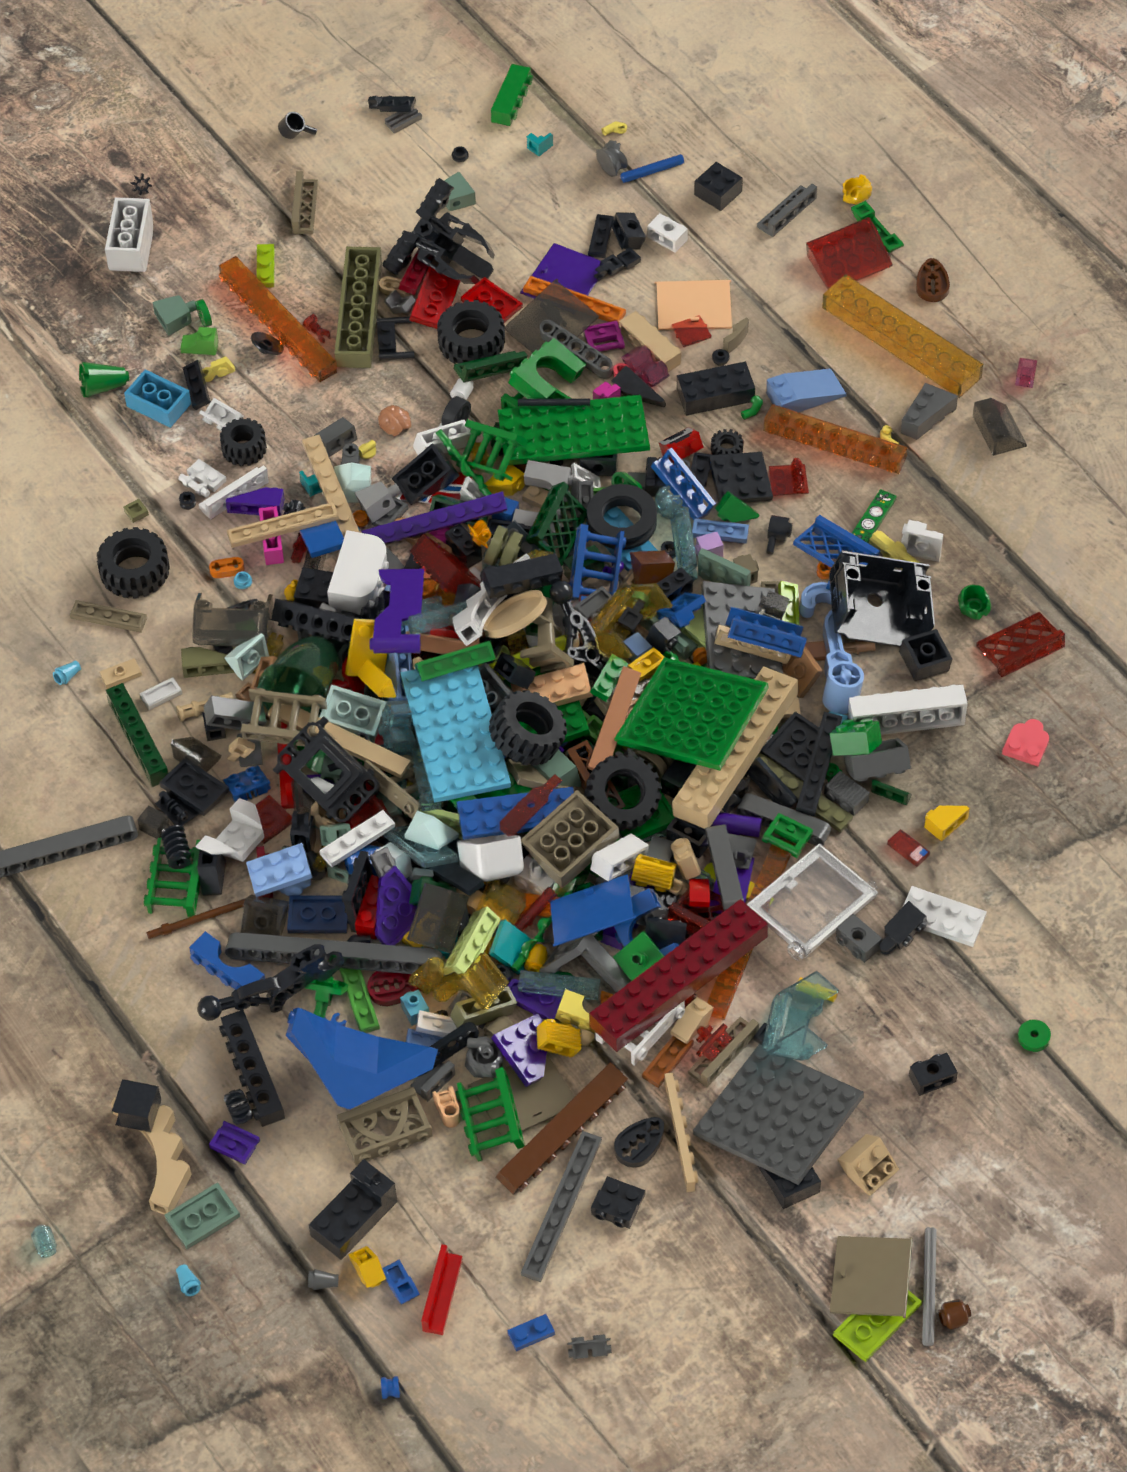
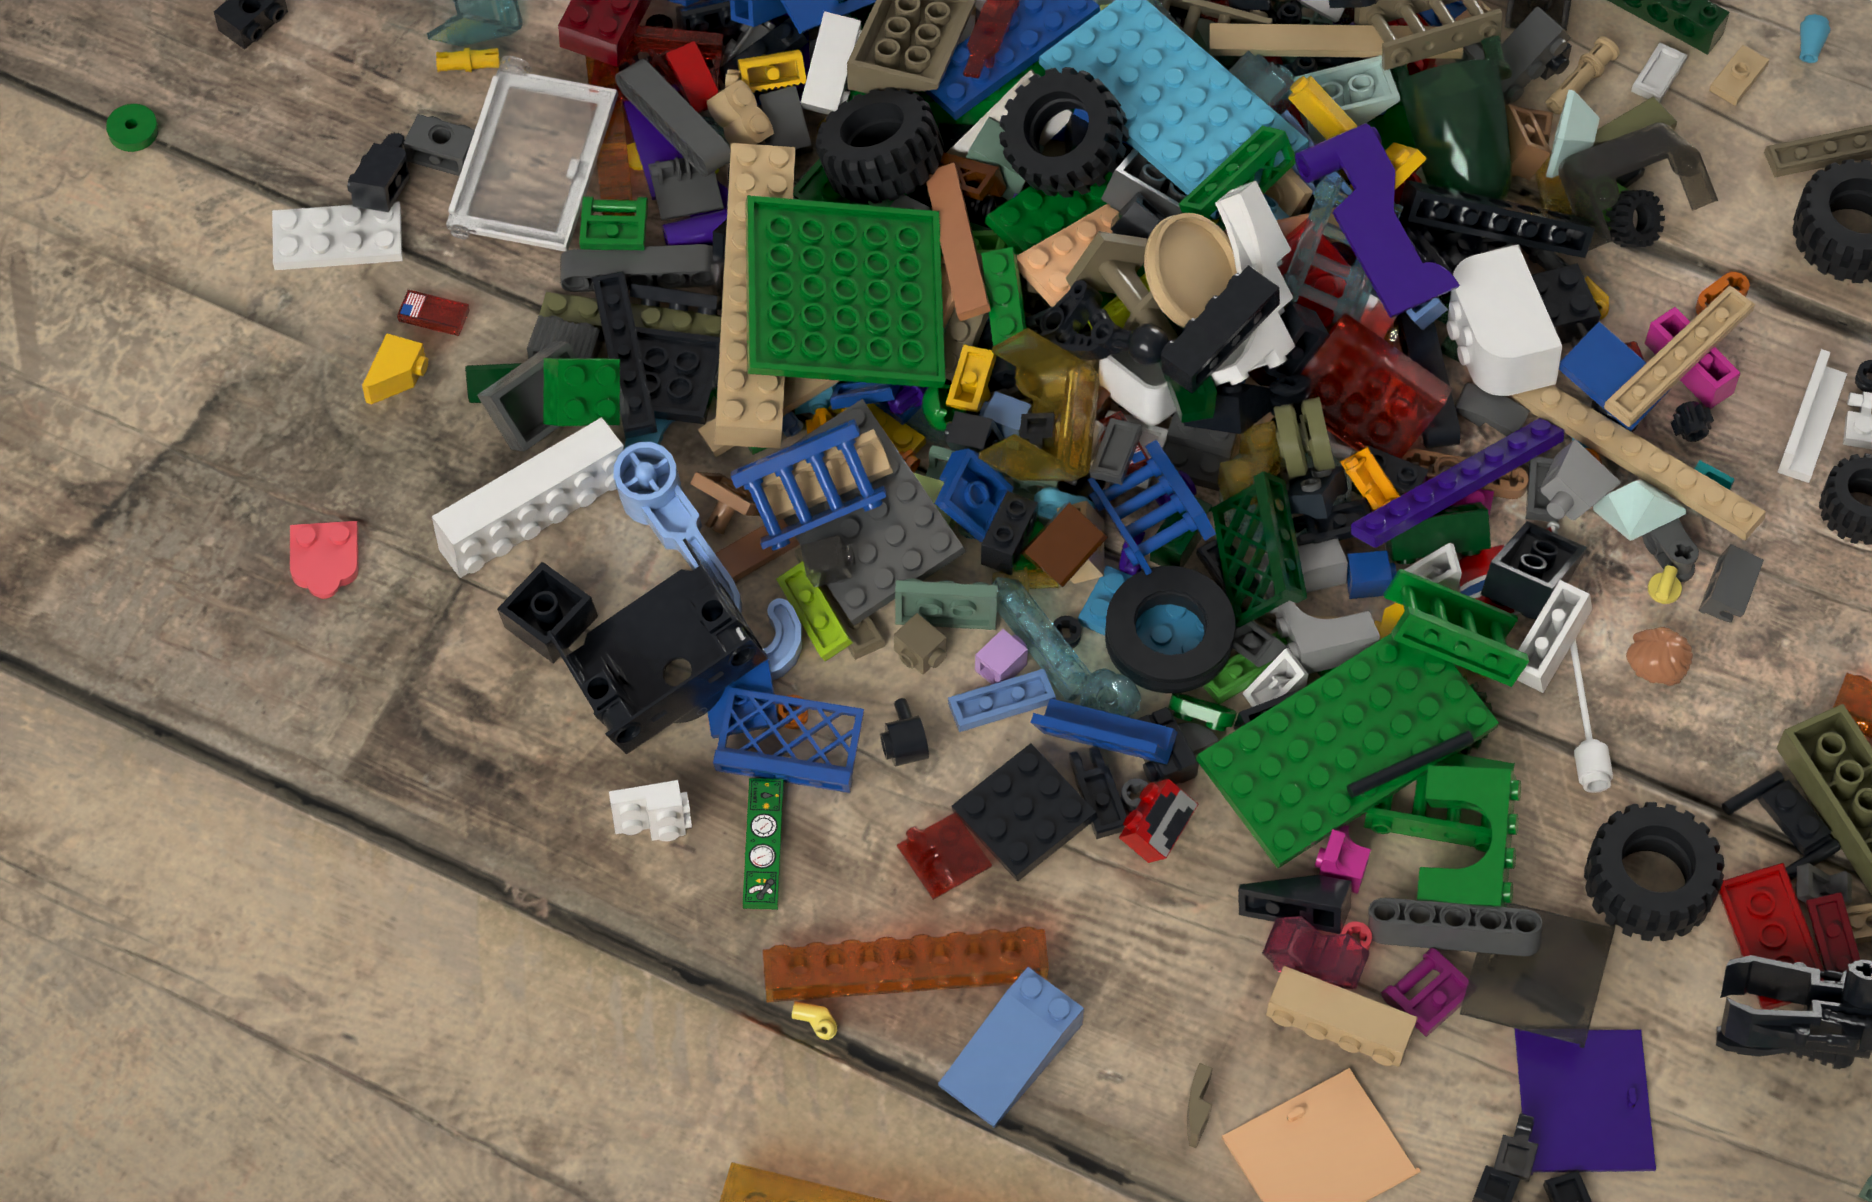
camera: 150 degrees right, 5 degrees up
dark purple slope [225,487,285,516] -> none
medium azure plate [234,571,252,589] -> none
green piece [436,429,492,496] -> none
black tyre [441,396,471,426] -> none
dark green fence [453,351,528,383] -> none
red tile [461,277,523,323] -> none
orange tile [523,276,626,326] -> none
clear red piece [672,315,712,347] -> none
black brick [676,361,756,416] -> none
black tyre [711,429,744,455] -> none
black plate [712,349,730,366] -> none
green slope [715,491,760,523] -> none
green arm [741,395,763,420] -> none
light yellow piece [869,530,920,570] -> none
dark grey wedge [901,383,958,440] -> none
green hair [957,584,991,620] -> none
clear smoke slope [973,398,1027,456] -> none
clear red fence [976,612,1065,677] -> none

